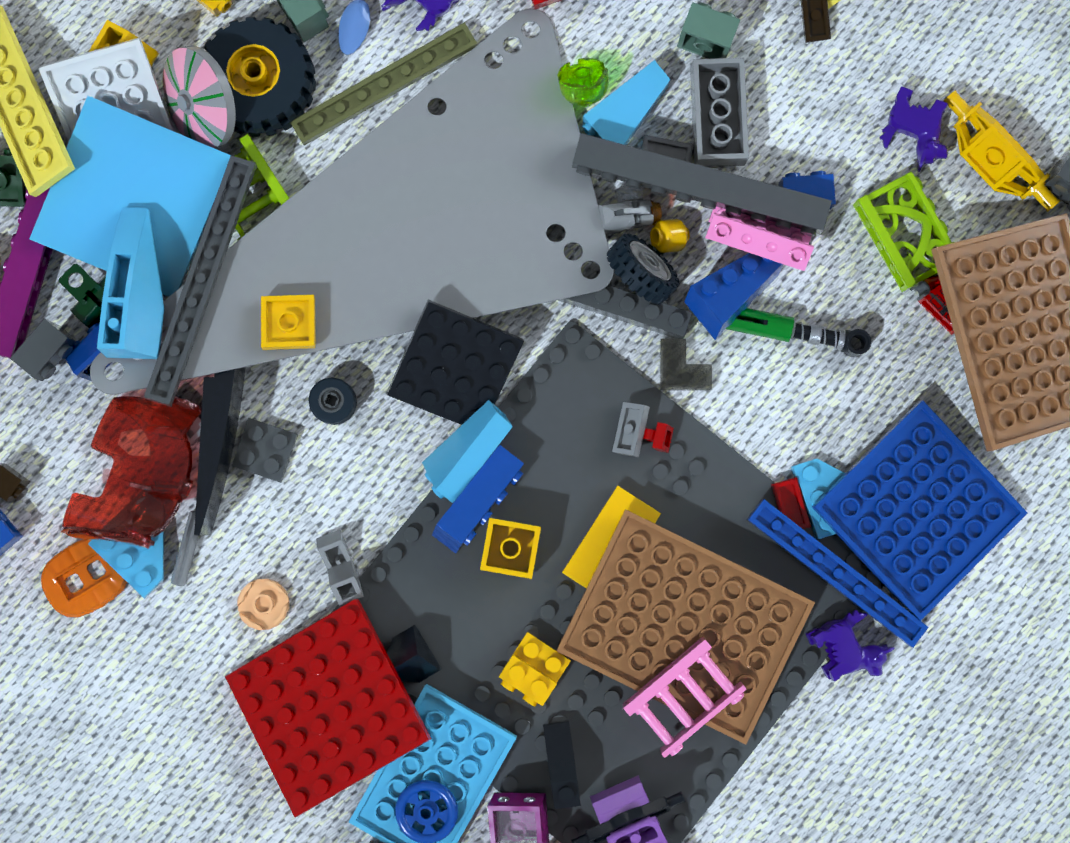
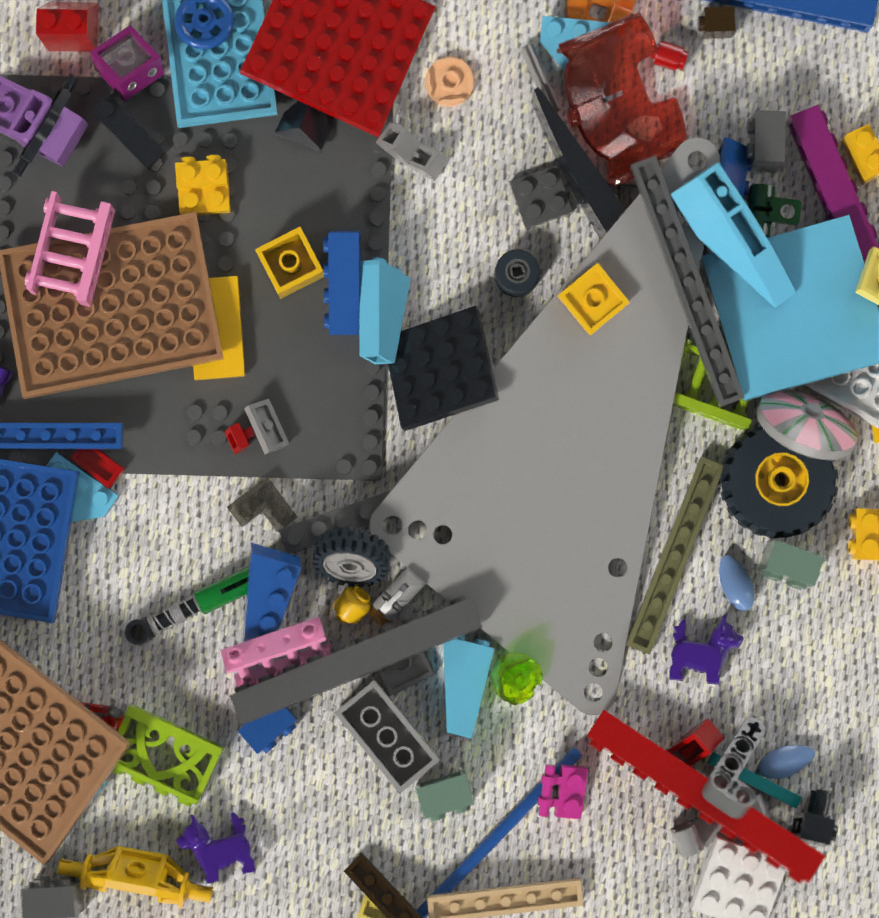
camera: 145 degrees right, 0 degrees up
none -> red brick [650,40,689,71]

